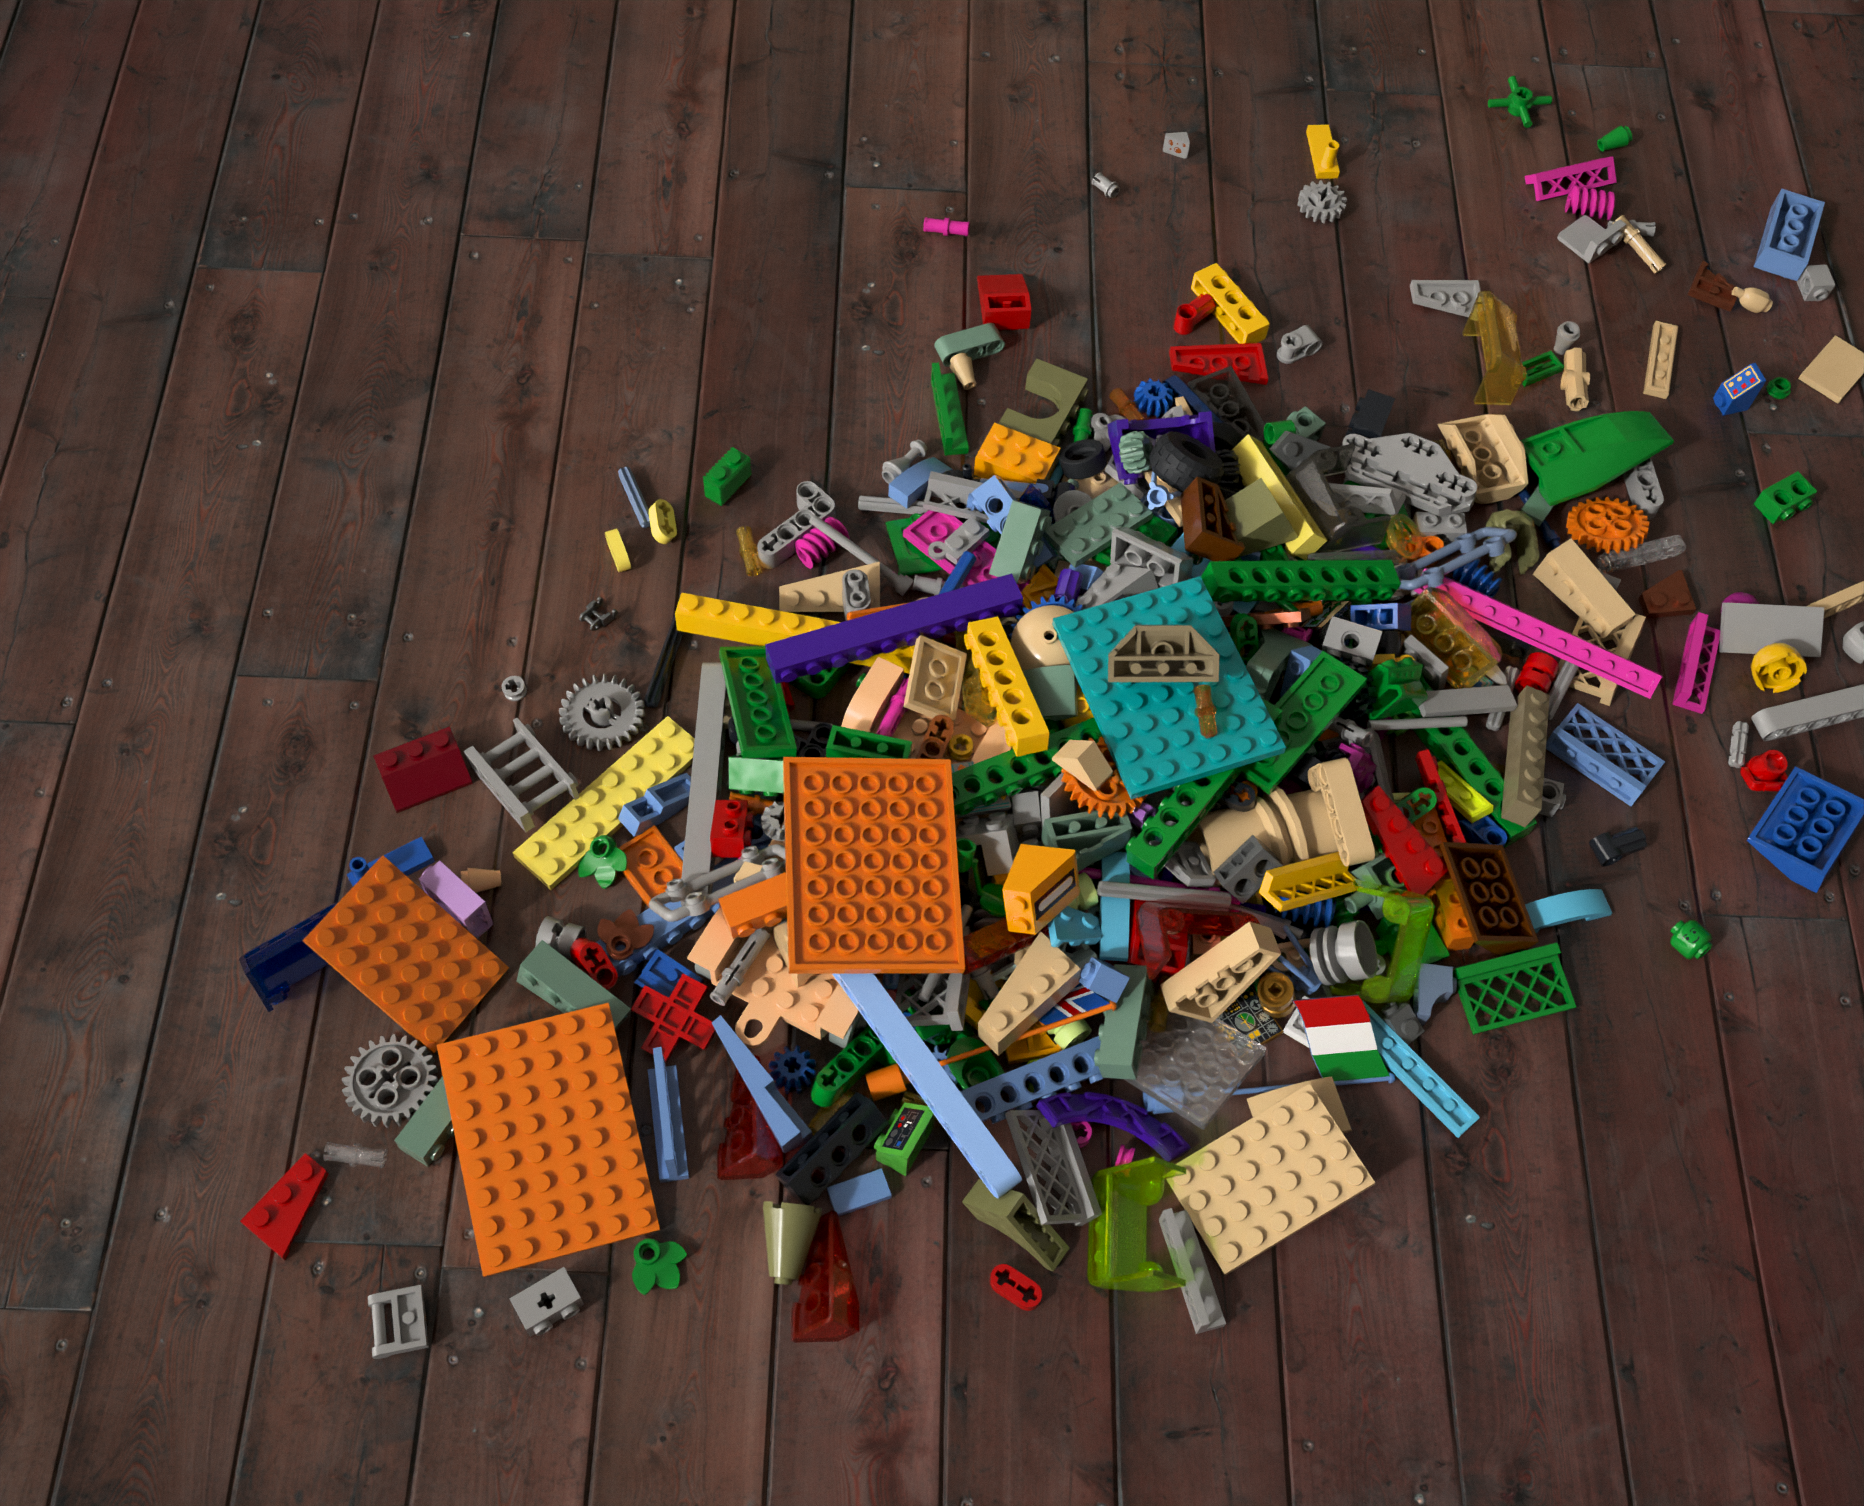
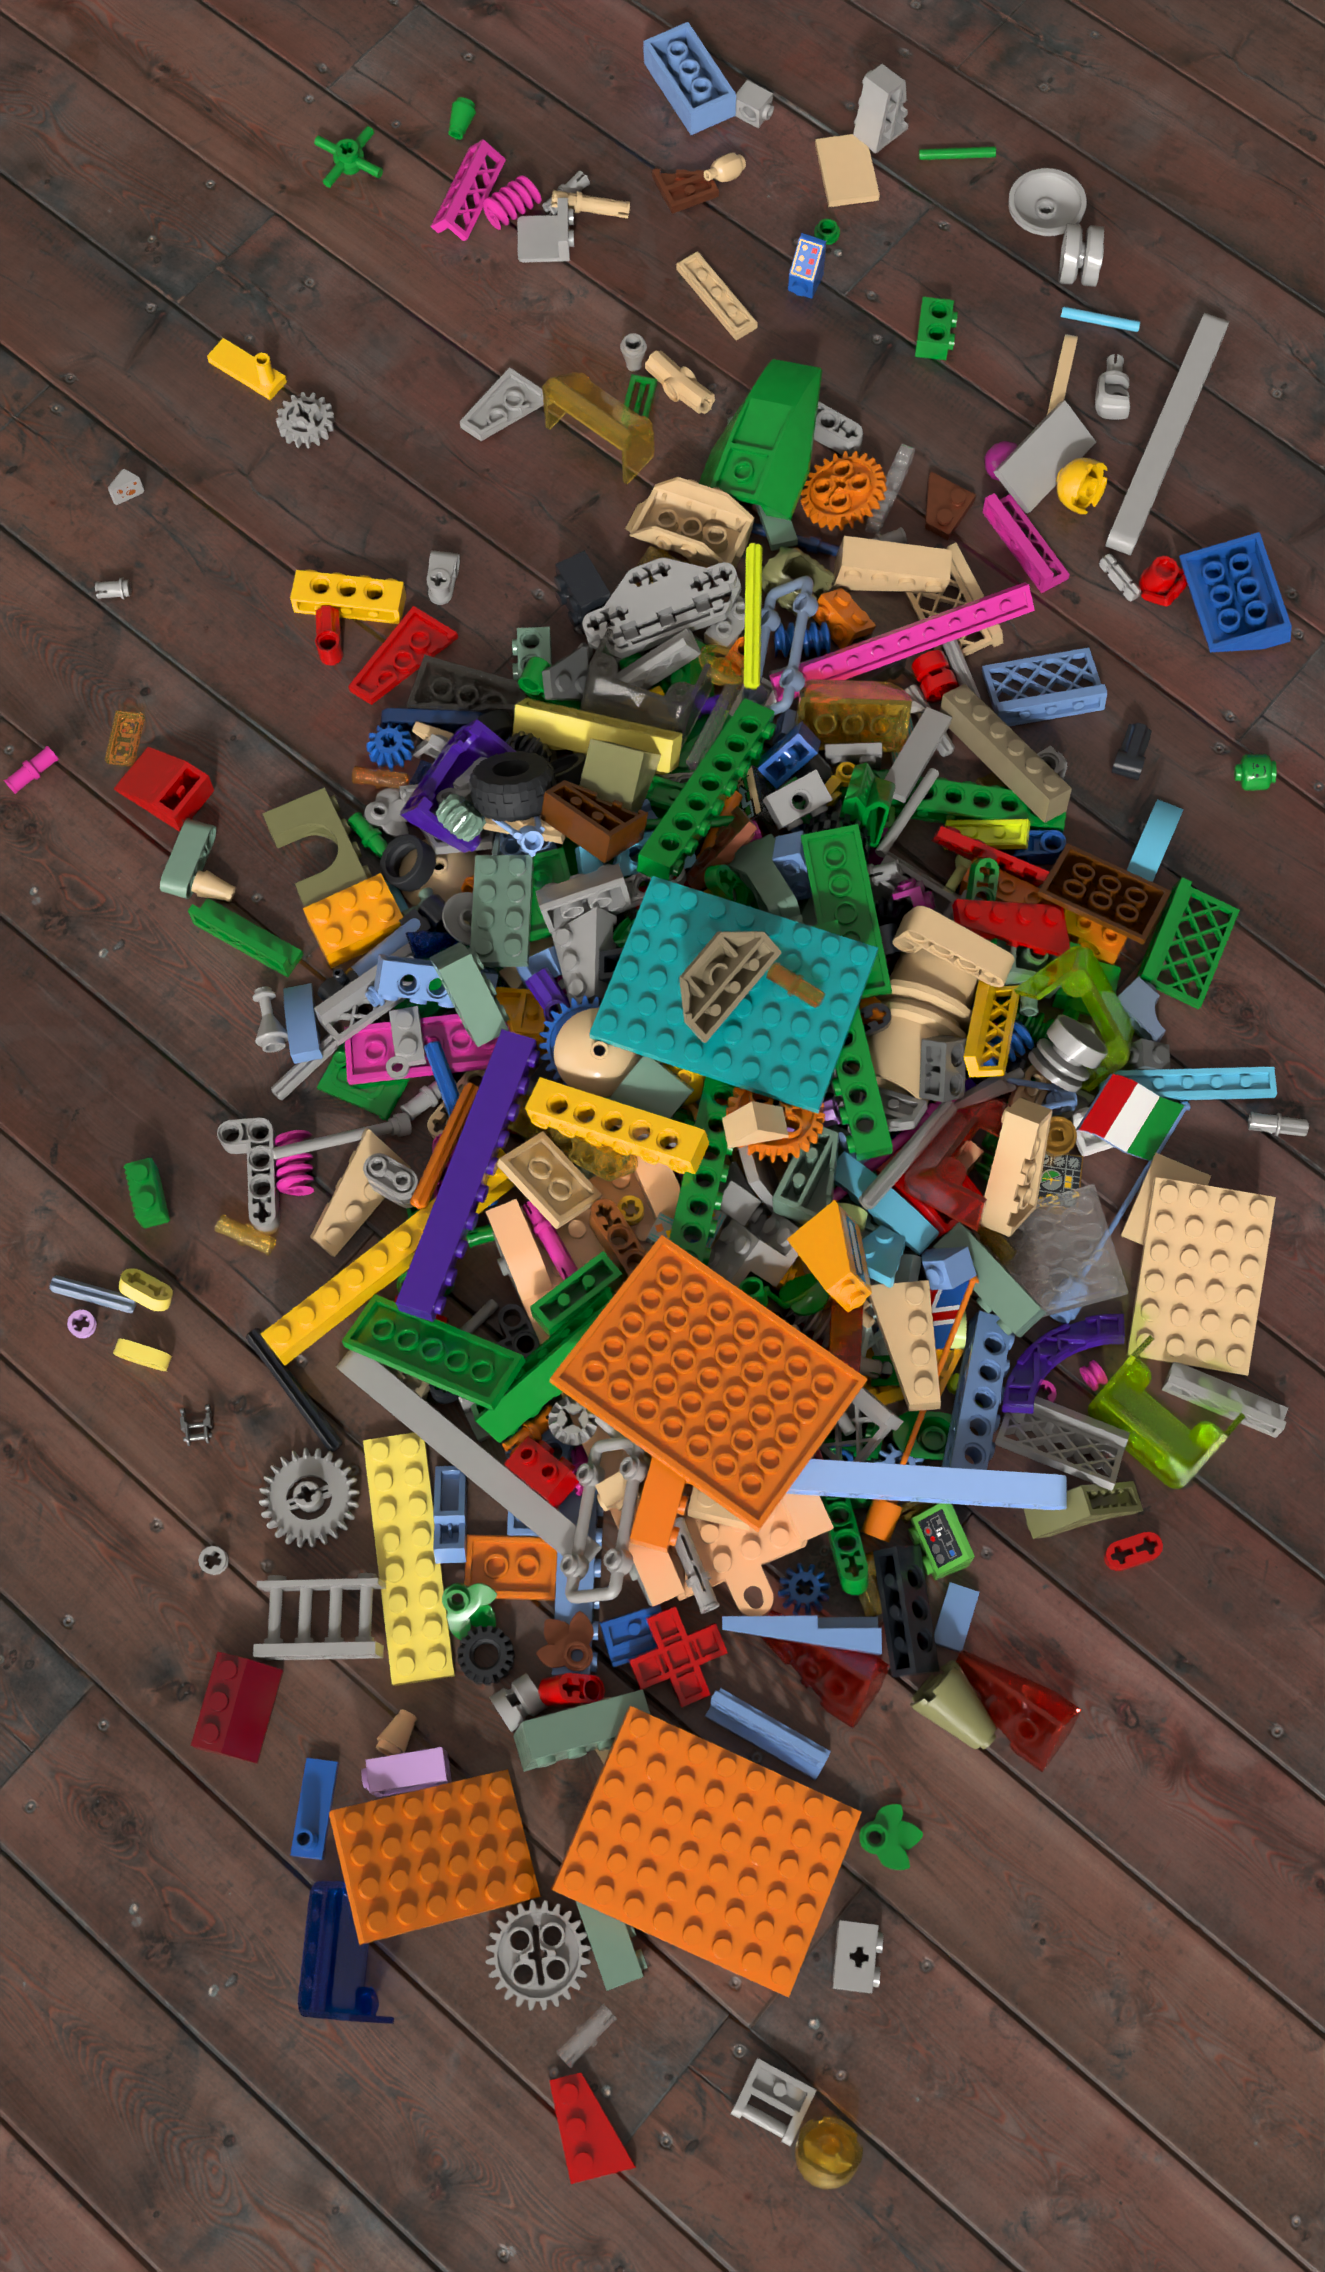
camera: 45 degrees left, 10 degrees up
none -> lavender bush [67,1310,97,1338]
none -> clear yellow tile [105,710,145,767]
none -> black tyre [457,1625,515,1685]
none -> neon yellow axle [744,543,762,690]
none -> clear yellow cylinder [794,2117,863,2190]
none -> orange bracket [811,588,876,649]
none -> light grey axle [1248,1112,1309,1136]

